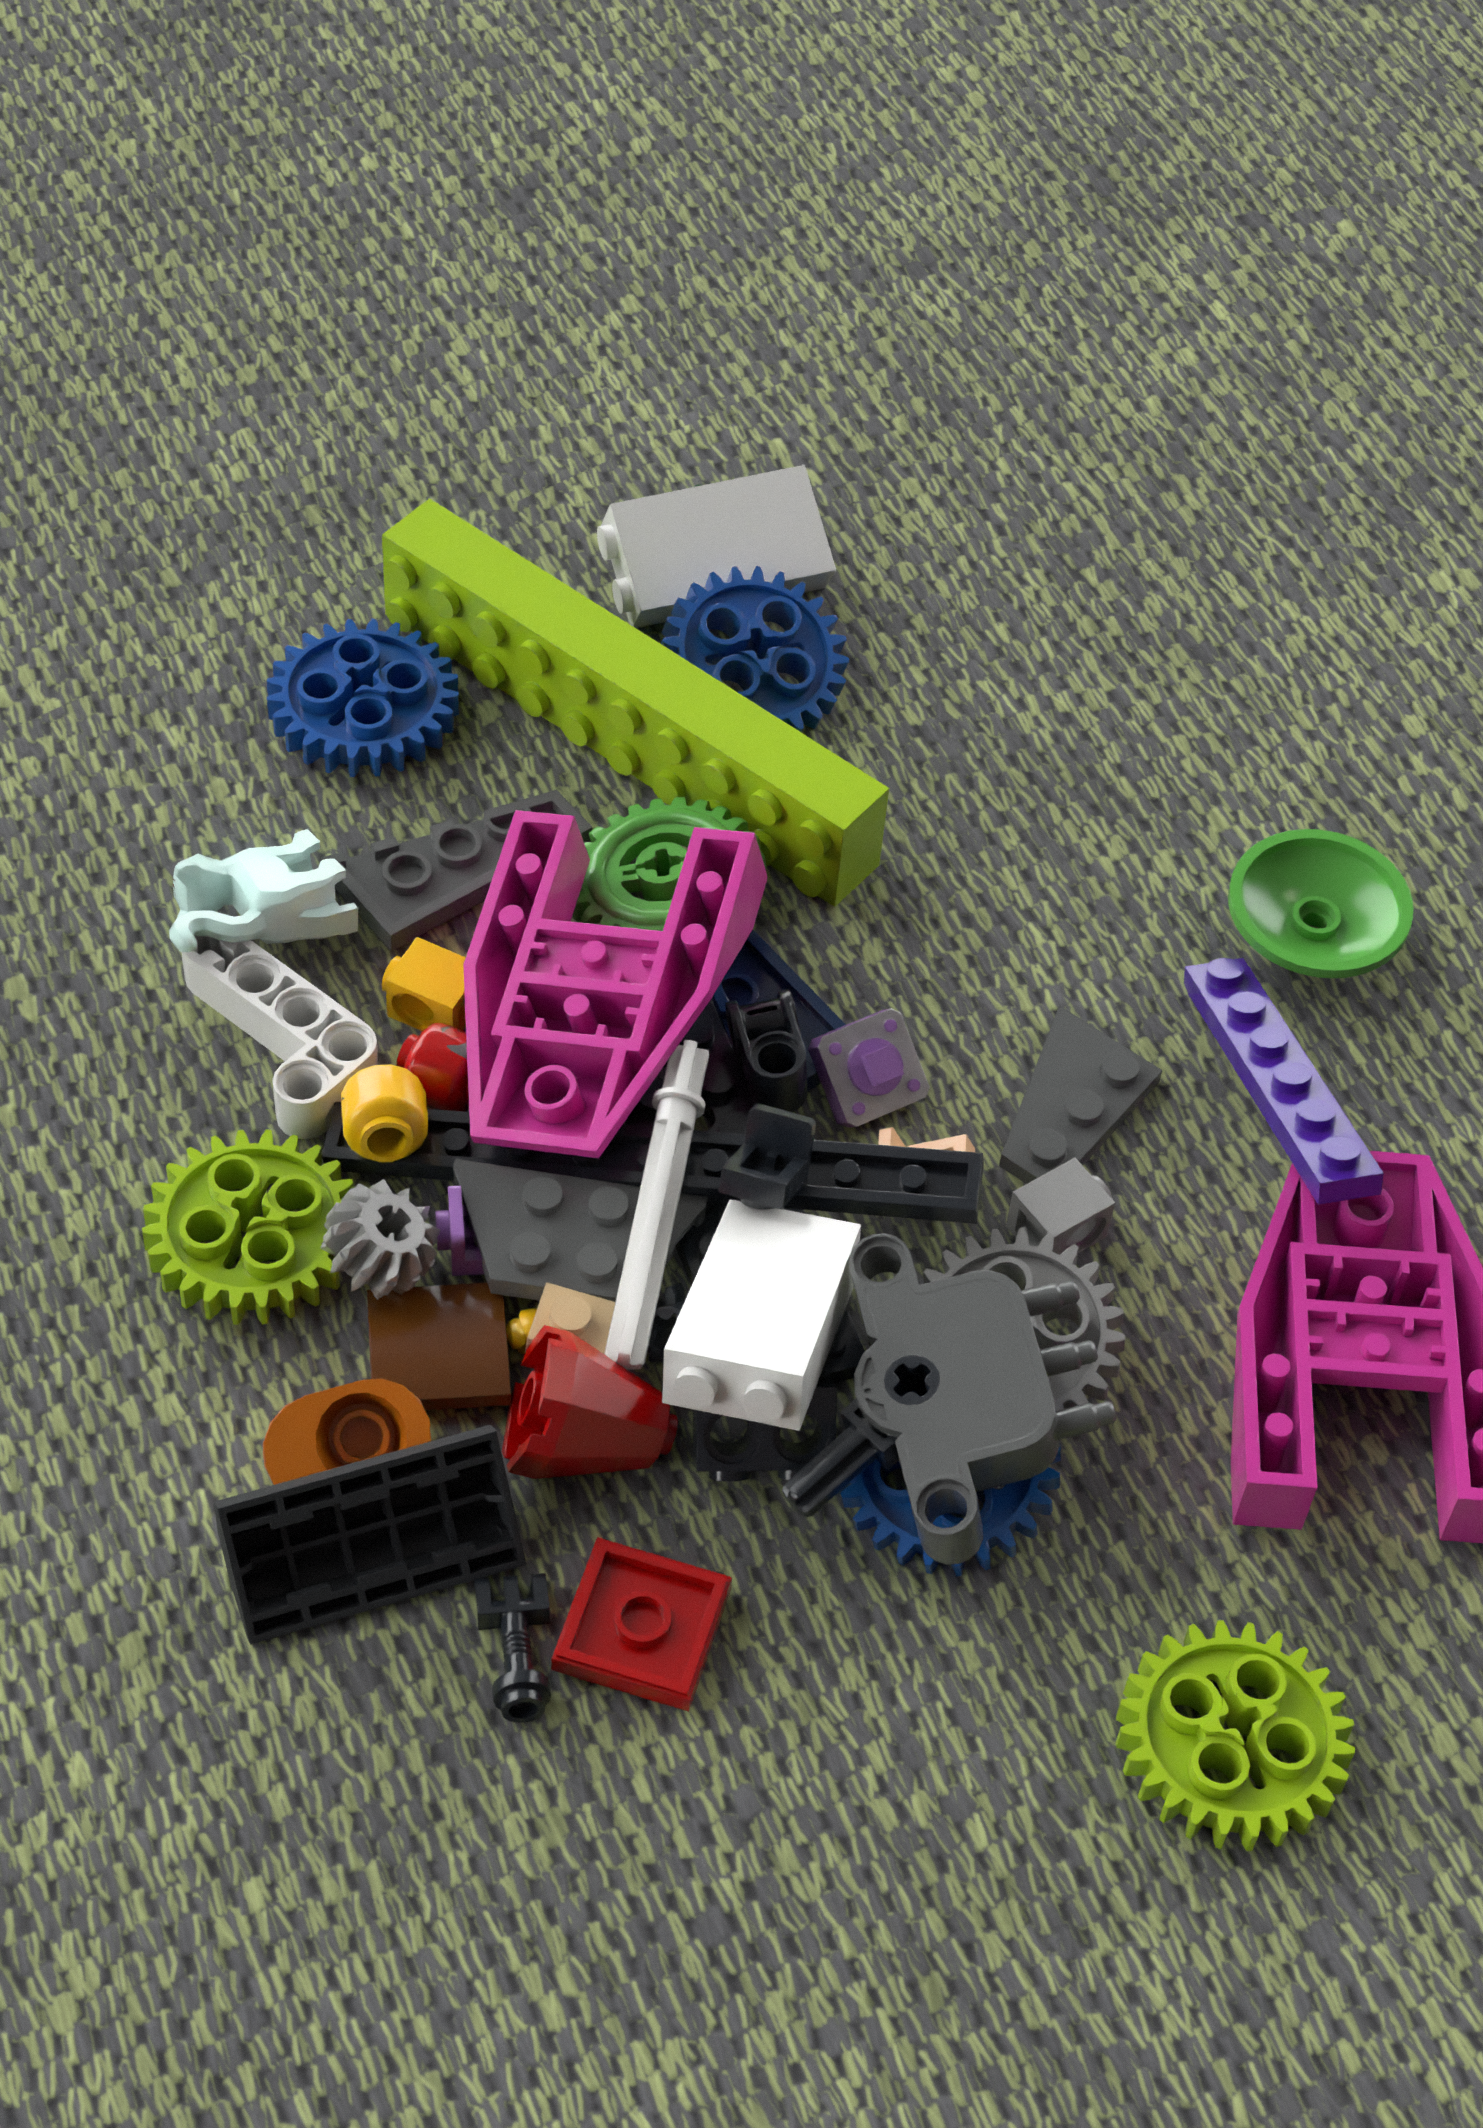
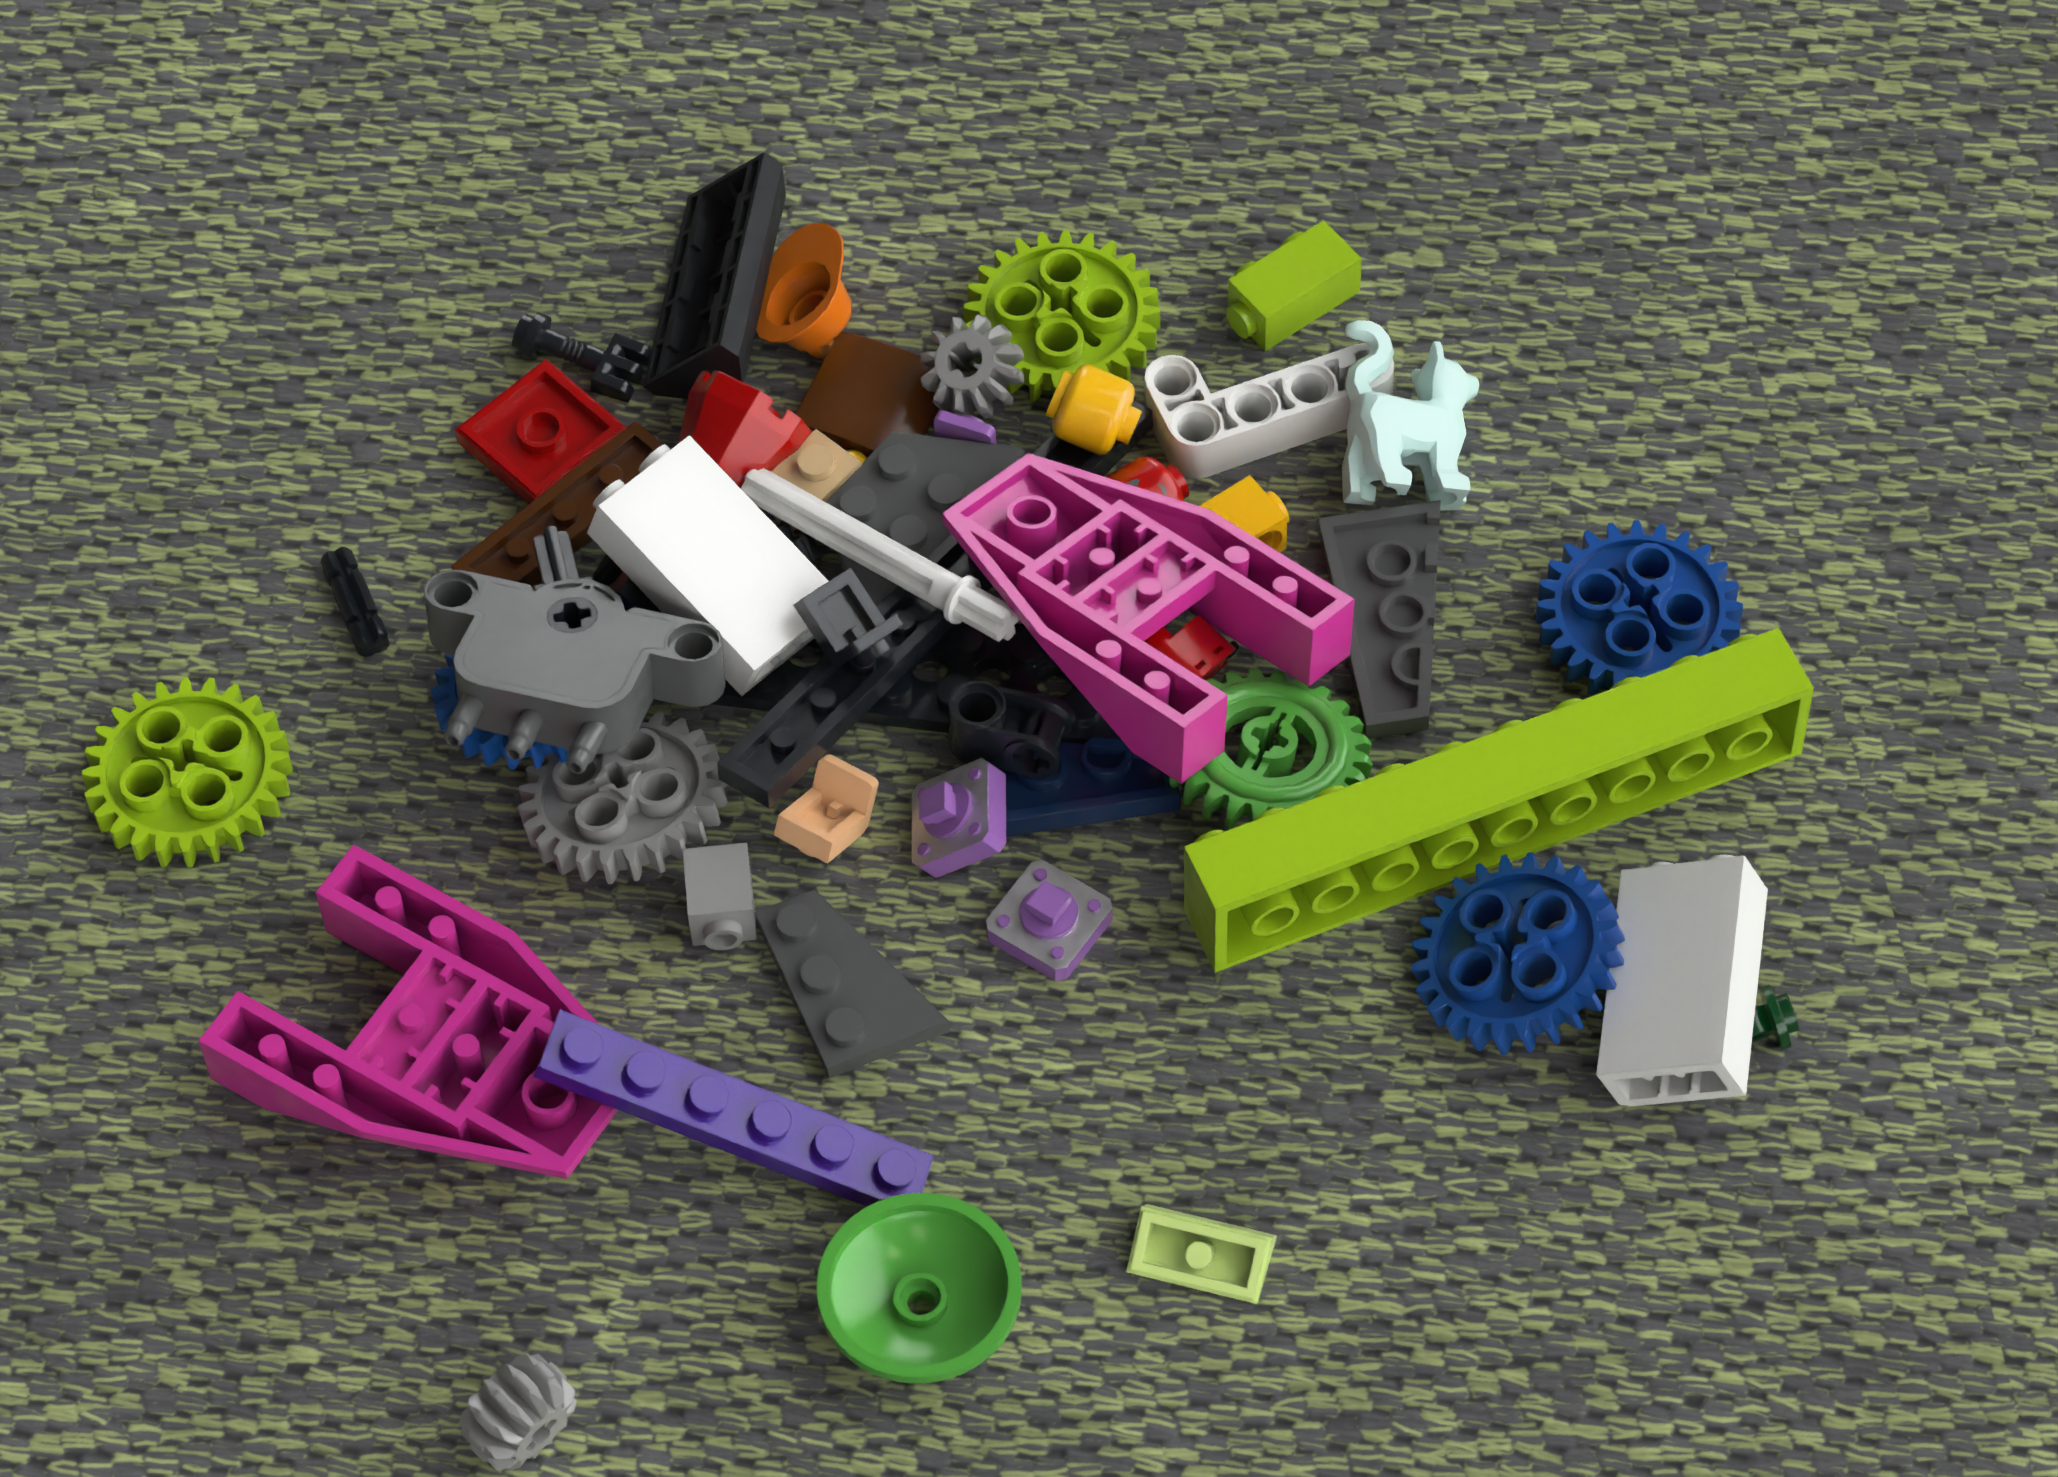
camera: 125 degrees right, 5 degrees up
none -> black axle [321,547,390,657]
none -> reddish brown plate [451,421,664,587]
none -> piece [986,860,1113,981]
none -> yellowish green slope [1126,1204,1277,1304]
none -> lime brick [1226,220,1362,351]

